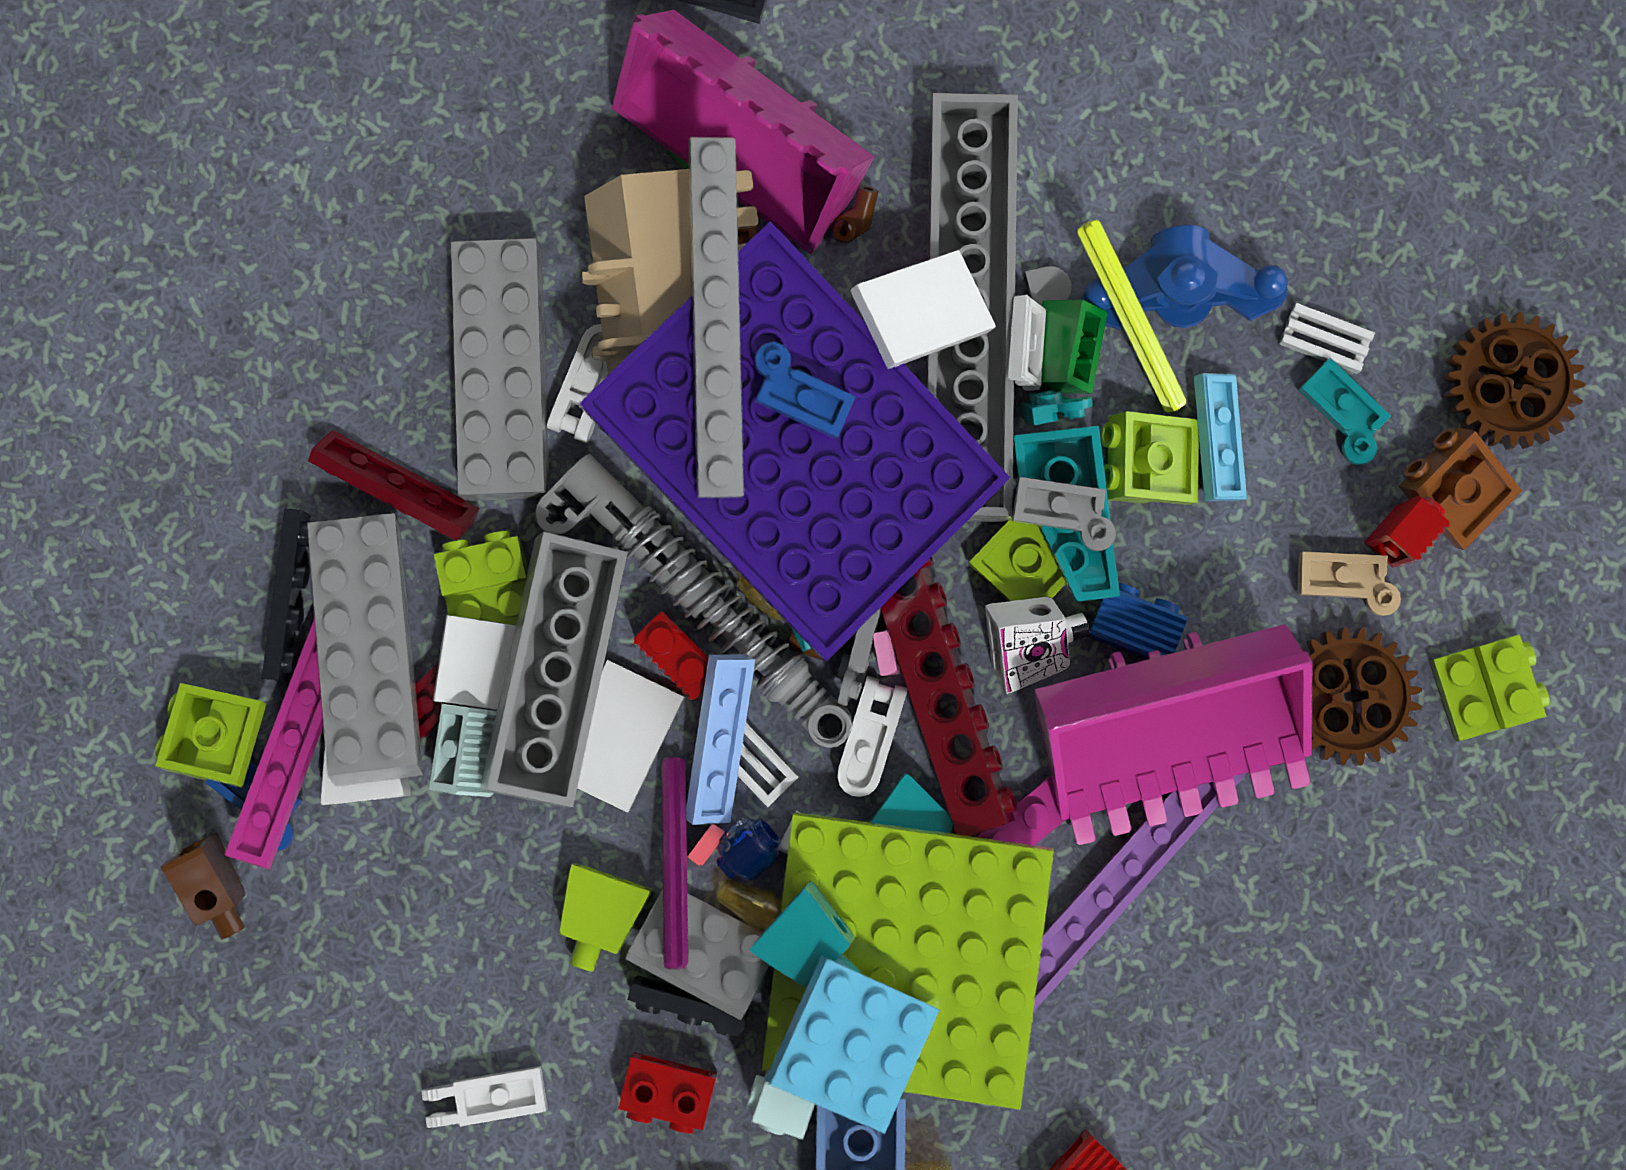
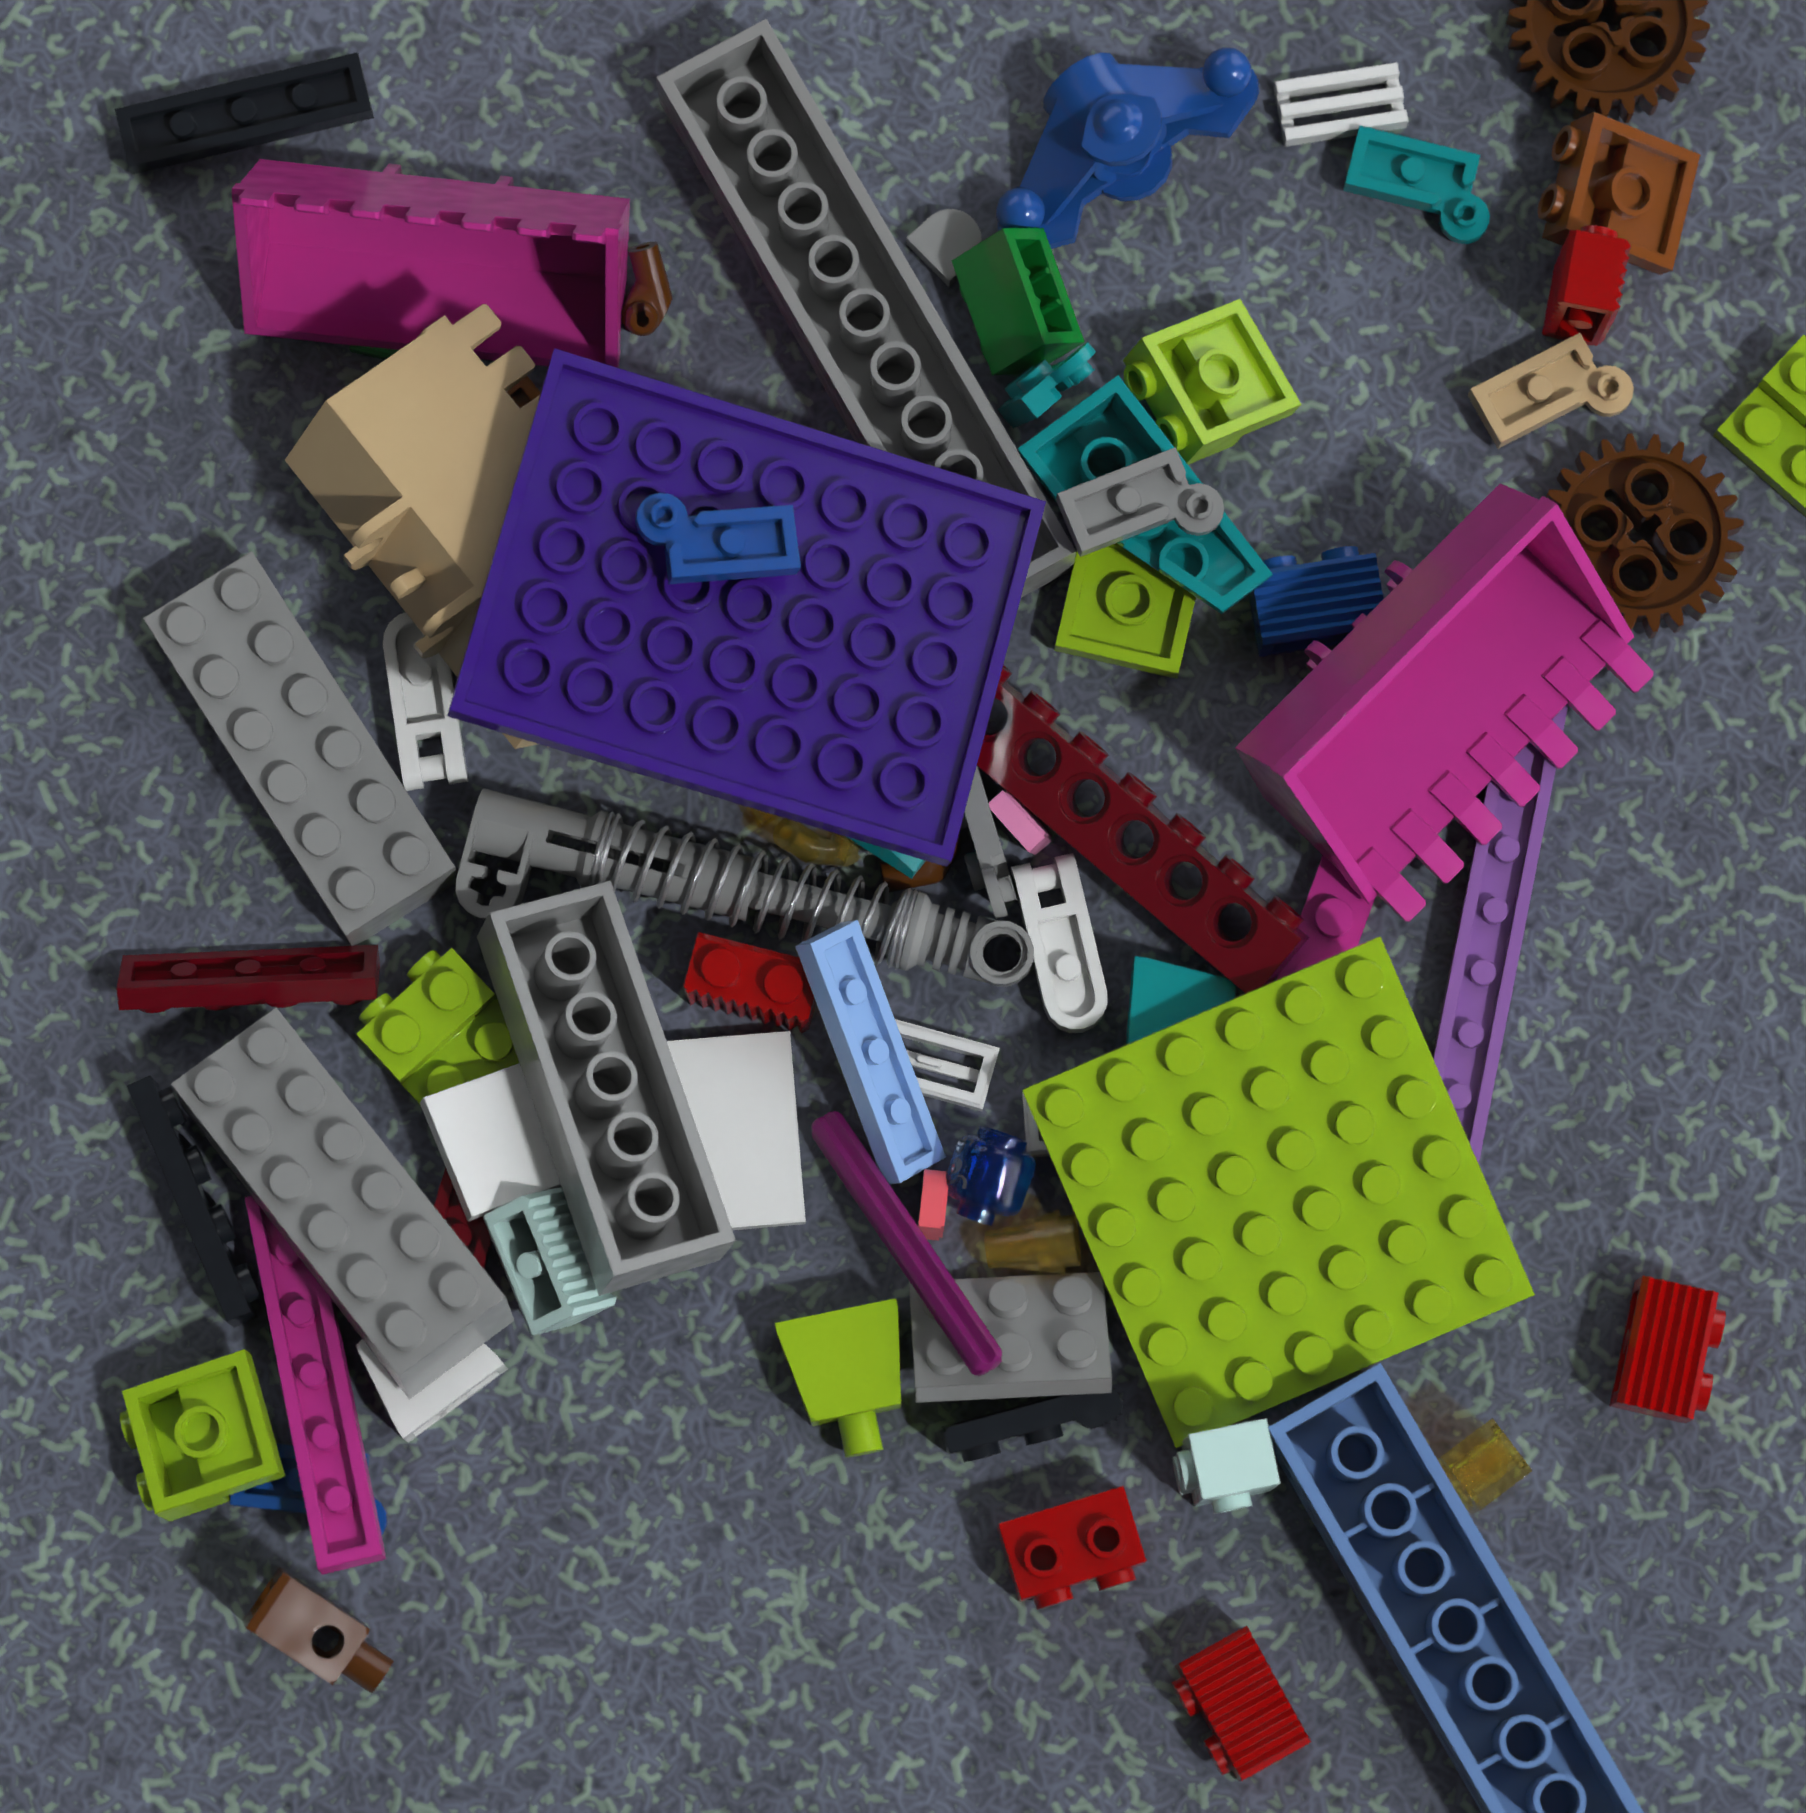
camera: 30 degrees left, 5 degrees down
white hinge [421,1066,548,1128] -> none
light grey plate [688,137,743,498] -> none
teal torso [749,881,861,988] -> none
medium azure plate [765,956,939,1134] -> none
white tile [850,250,996,369] -> none
white torso [985,597,1089,694] -> none
white tile [1008,295,1046,391] -> none
neon yellow axle [1077,219,1187,413] -> none
medium azure tile [1194,373,1247,501] -> none

